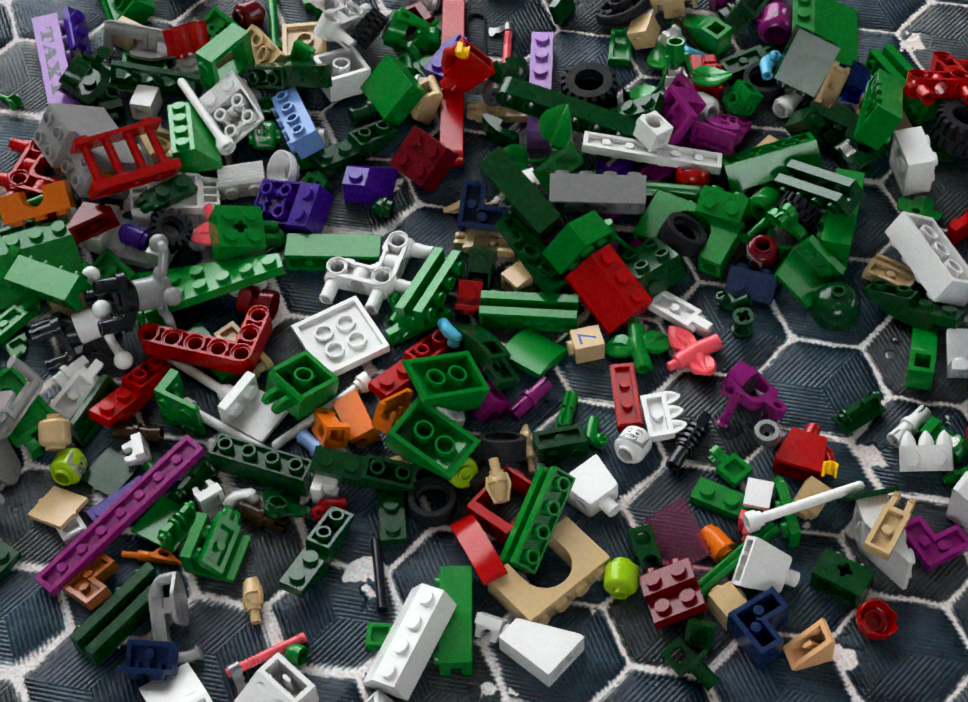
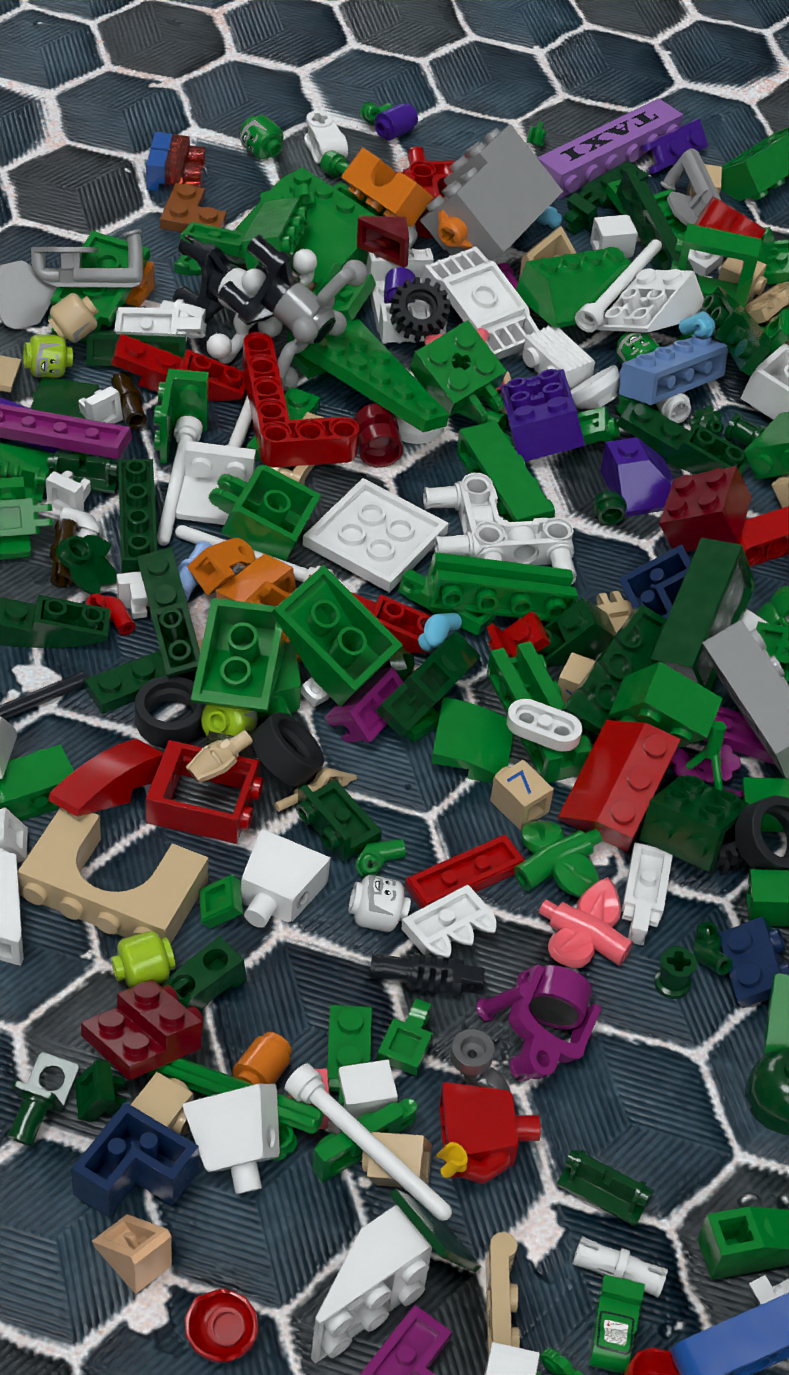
camera: 55 degrees right, 5 degrees down
dark green piece [58,46,120,106] -> none
red fence [69,117,182,201] -> none
dark green hinge [134,172,198,214] -> none
green brick [499,466,576,574] -> none
magenta pin [507,376,553,421] -> none
green piece [557,390,578,428] -> none
clear pink piece [643,497,712,566] -> none
dark green brick [809,548,875,609] -> none
tan hinge [862,491,917,561] -> none
white plate [899,430,954,472] -> none
none -> green tile [199,874,243,929]
none -> tan plate [485,1232,520,1357]
none -> white plate [507,699,582,751]
none -> medium azure arm [679,311,715,338]
none -> dark green plant [689,405,724,436]

